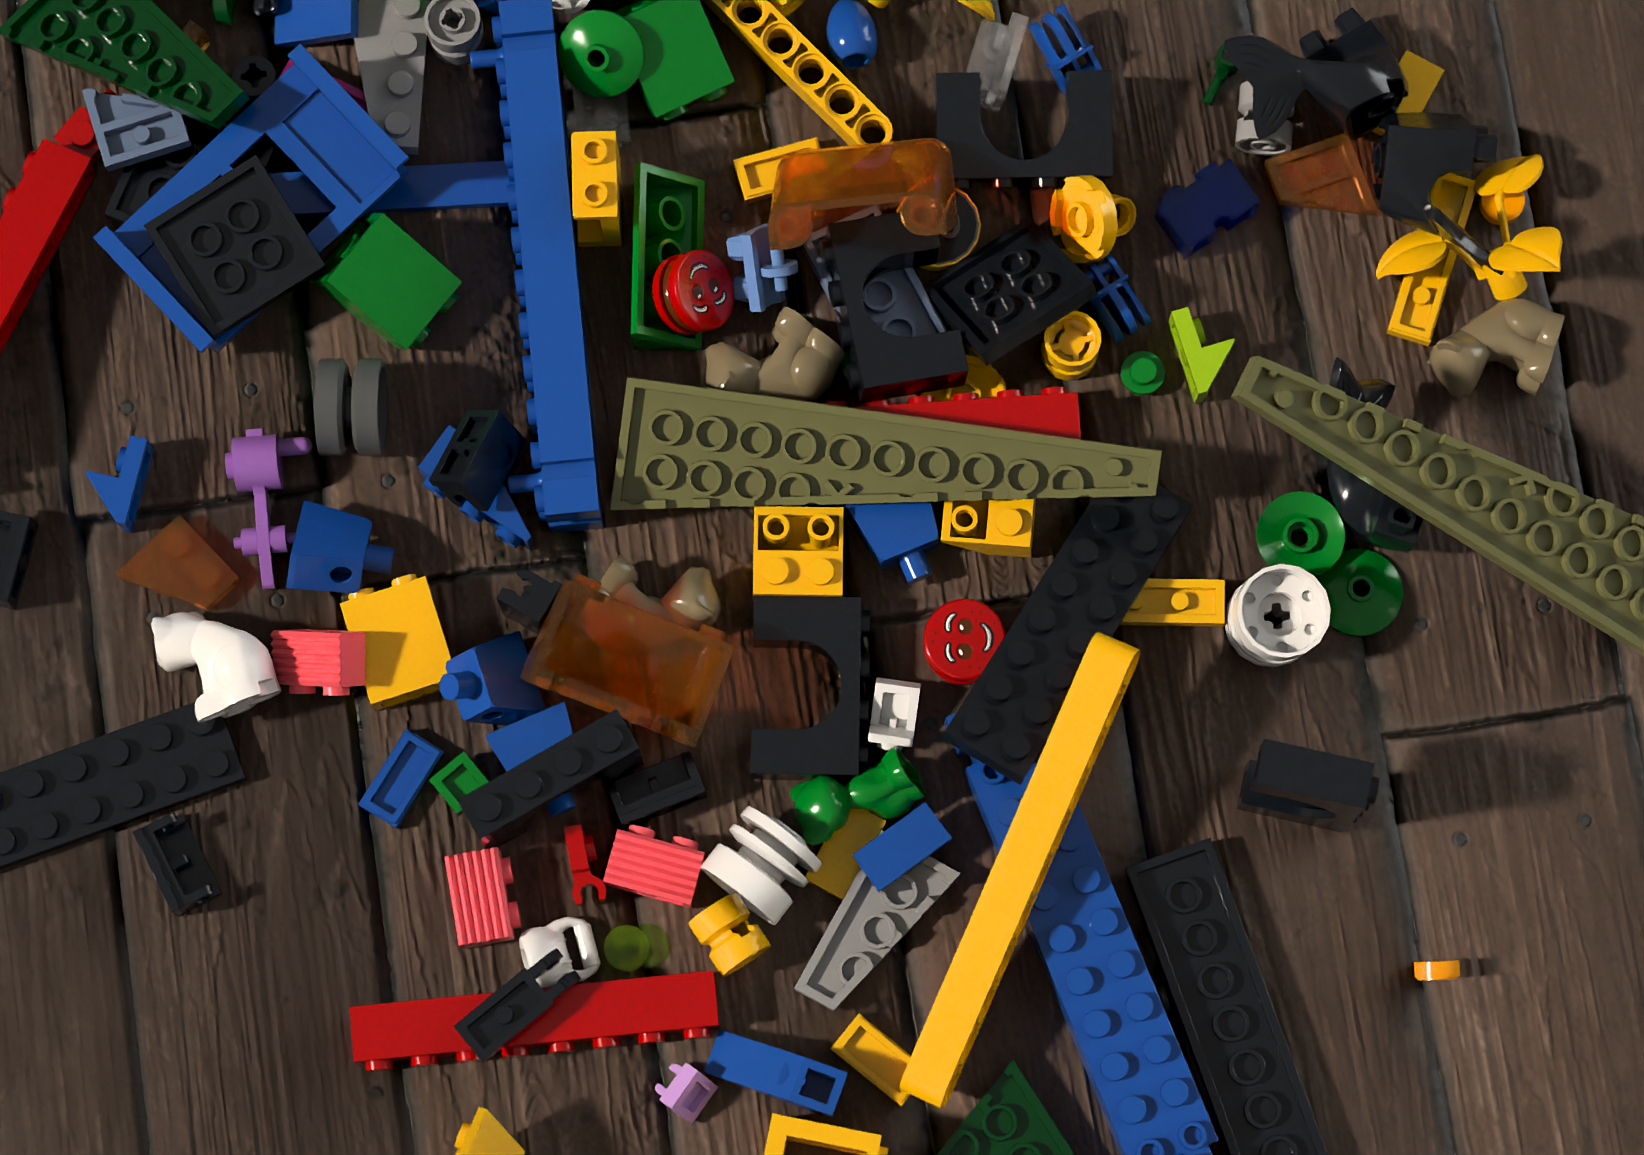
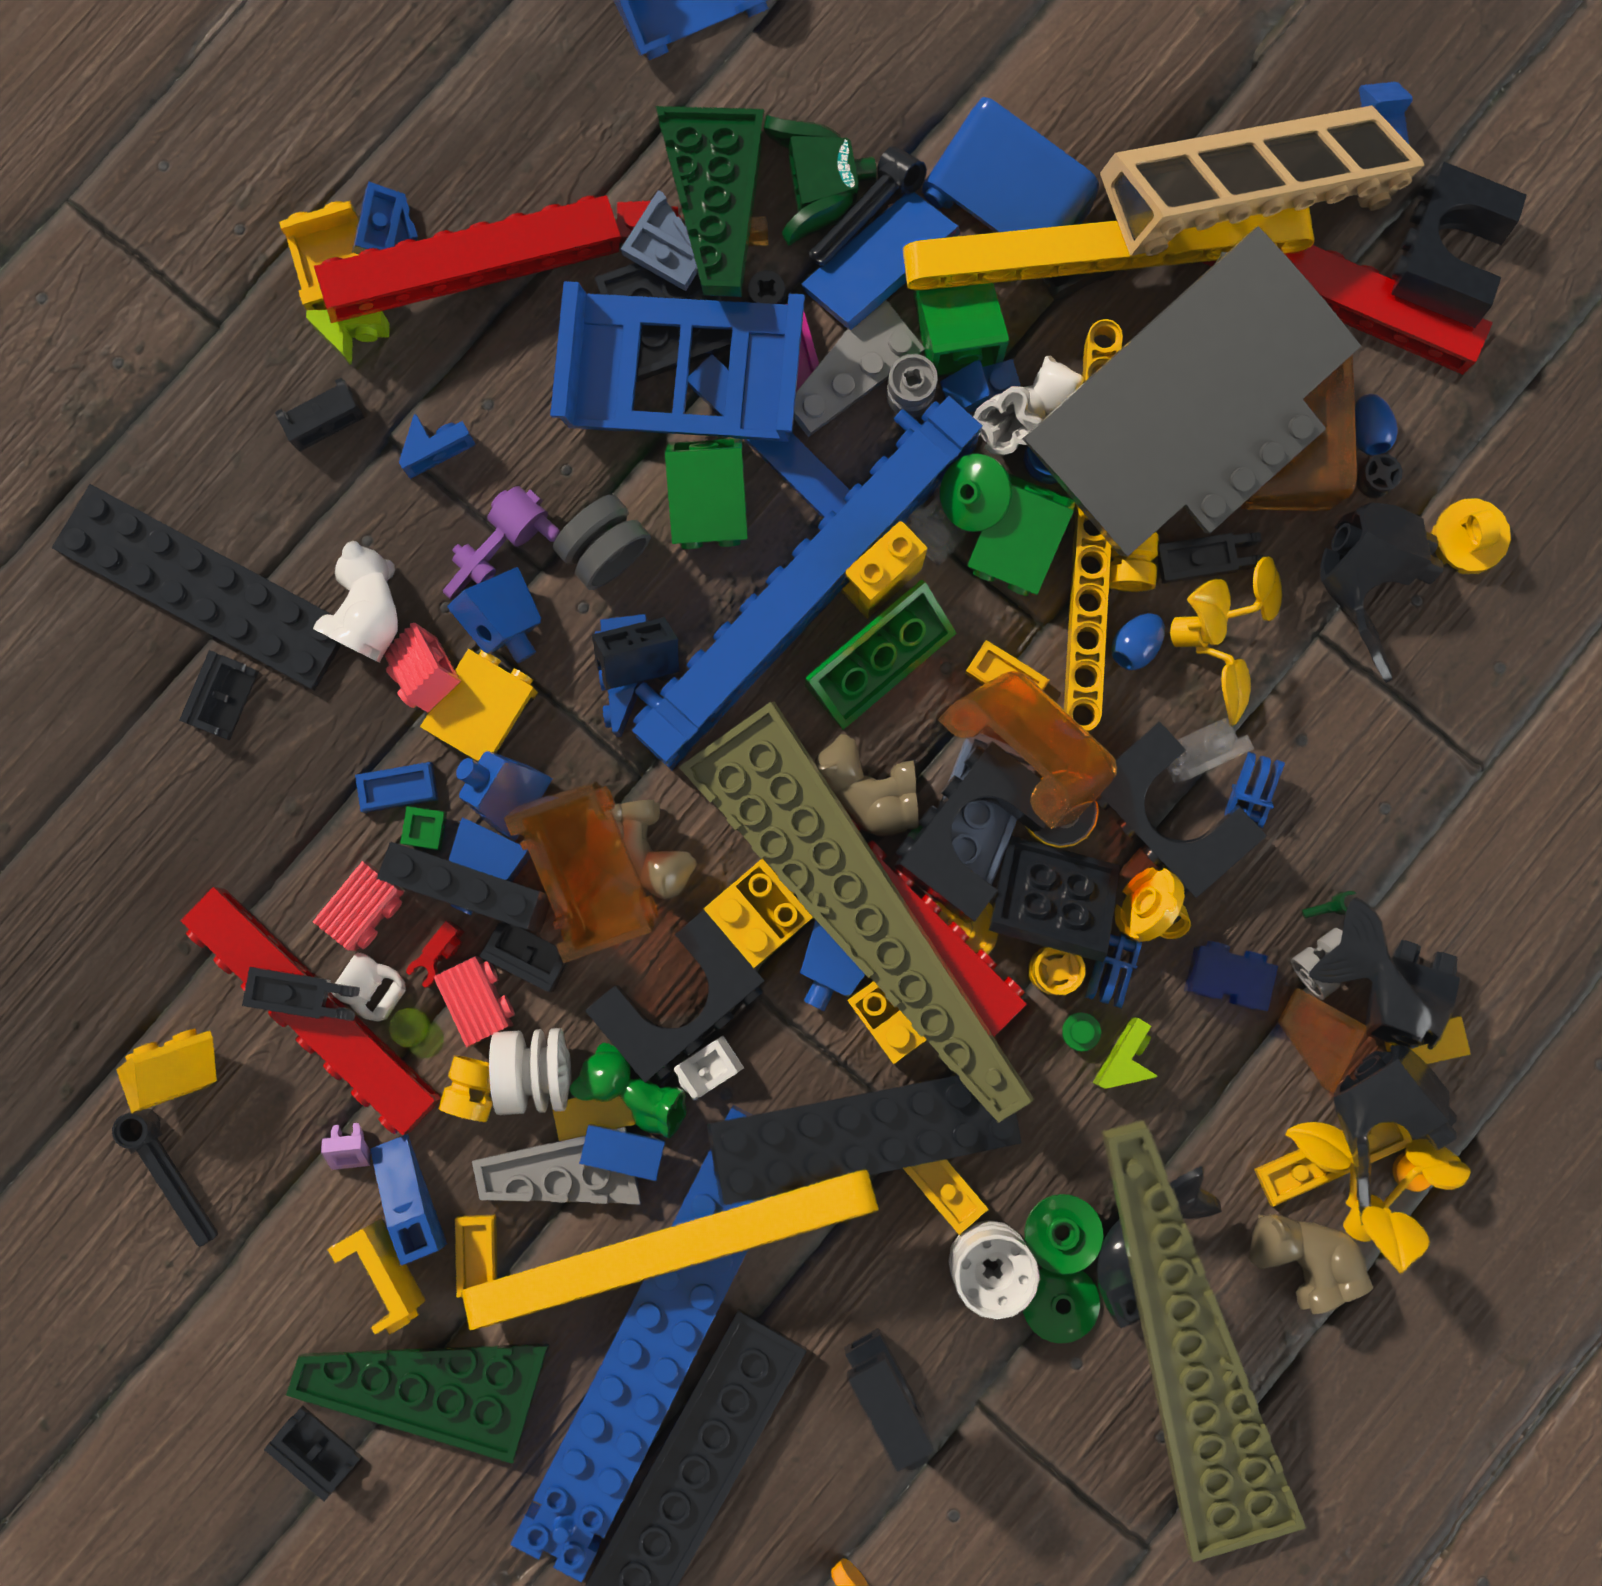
camera: 50 degrees right, 5 degrees up
clear orange wing [116,515,241,611] -> none
black plate [143,155,328,339] -> none
black hinge [496,570,568,638] -> none
red head [652,249,734,335] -> none
medium blue hips [726,223,798,312] -> none
red head [923,599,1006,685] -> none

